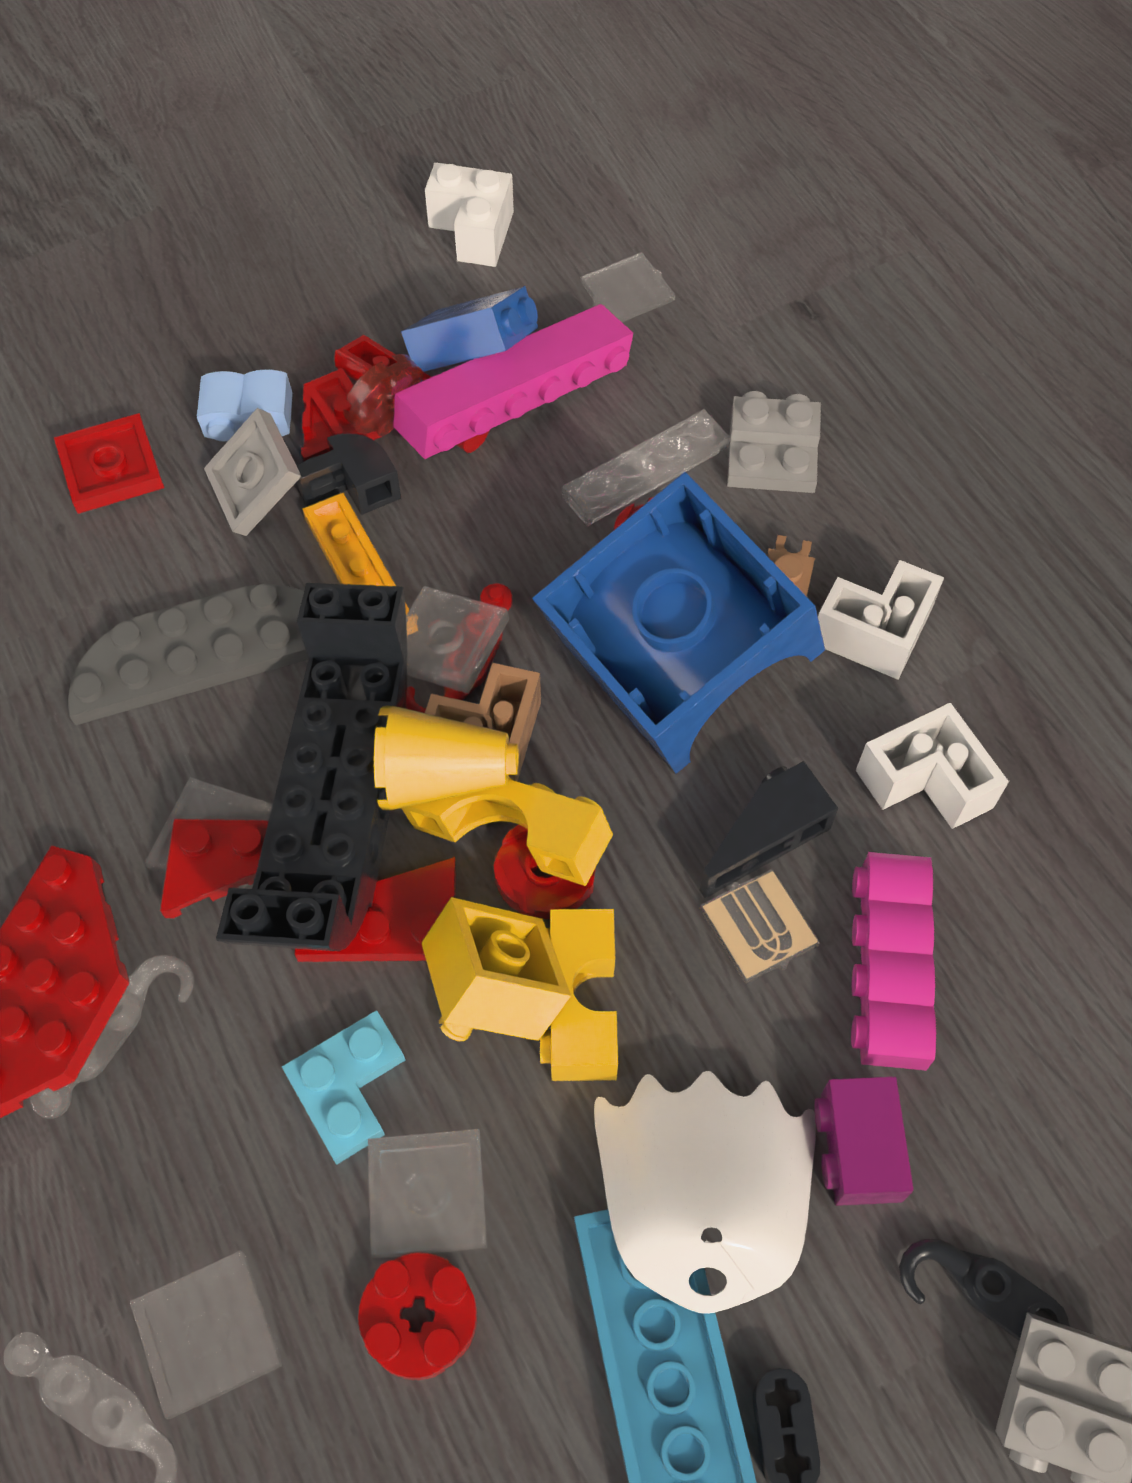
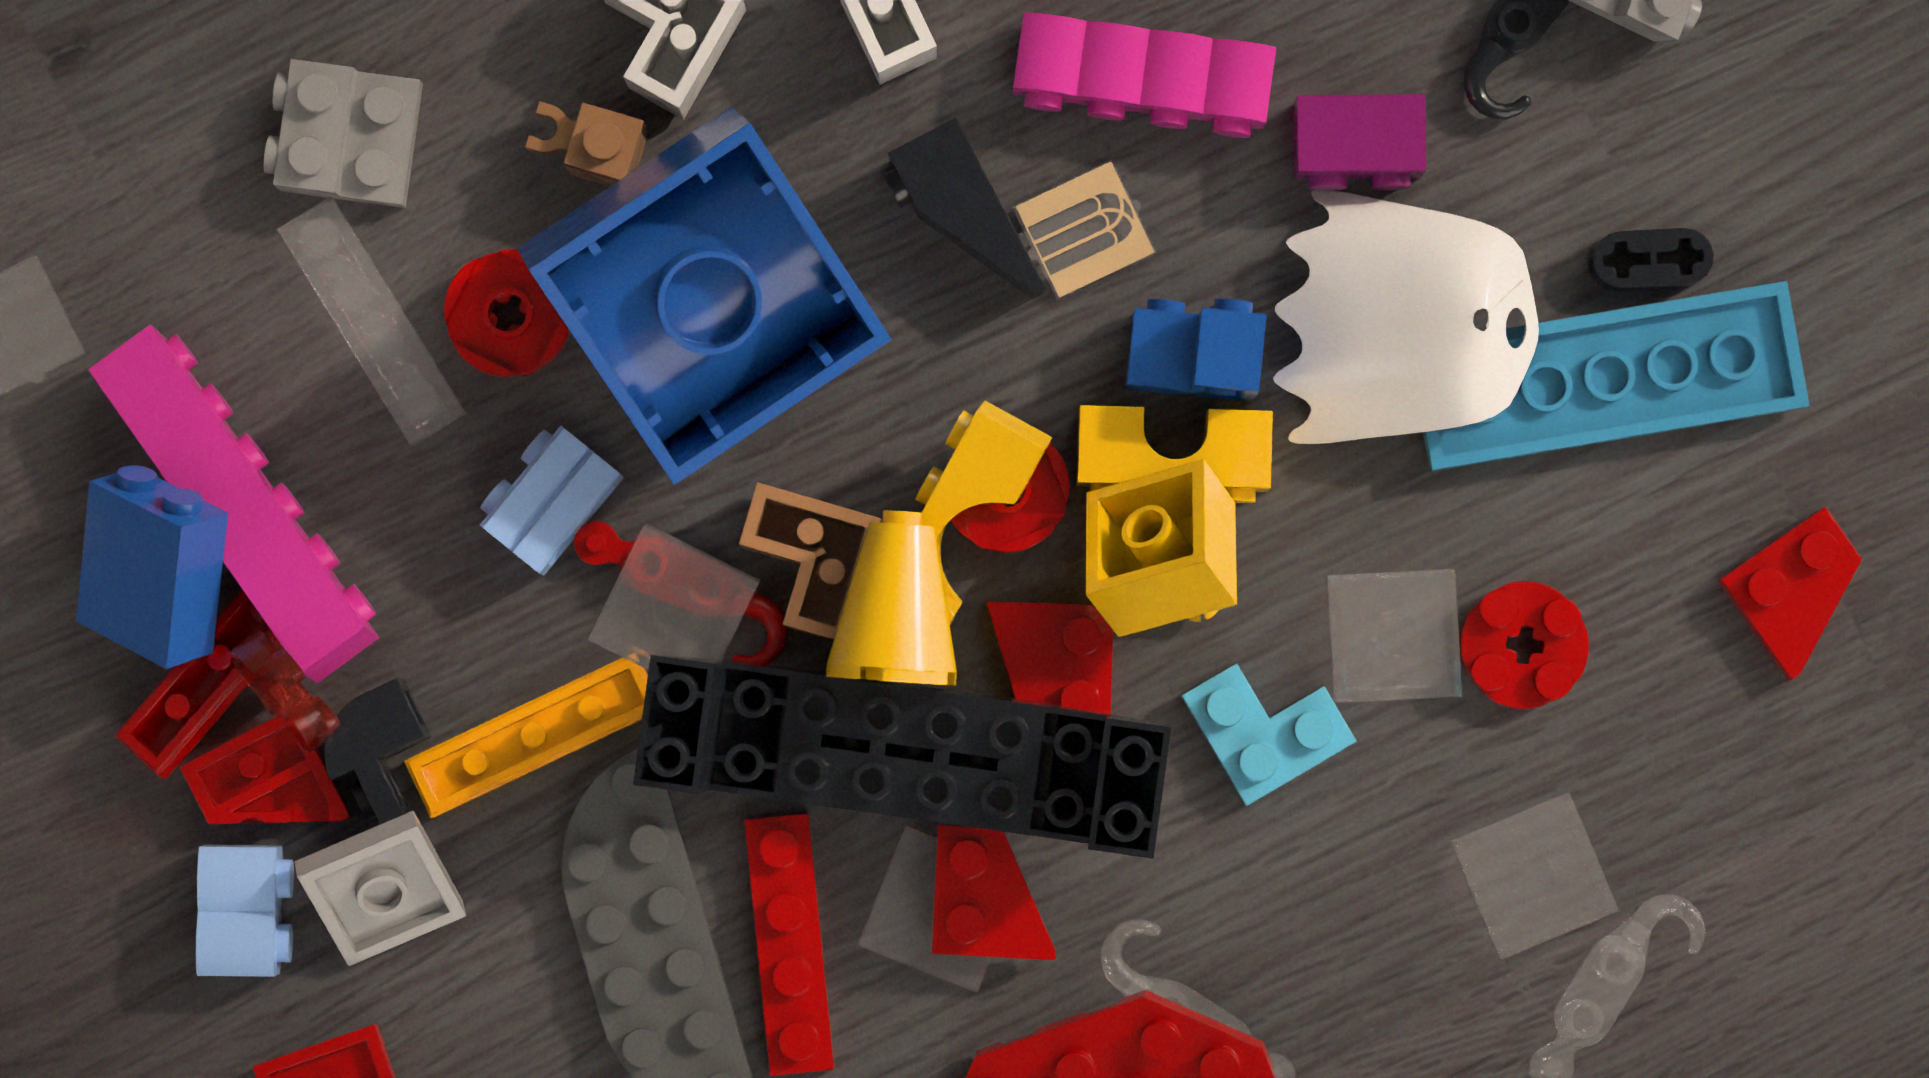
camera: 90 degrees left, 25 degrees up
none -> light blue brick [480,426,624,576]
none -> red plate [744,813,835,1076]
none -> blue brick [1125,299,1267,403]

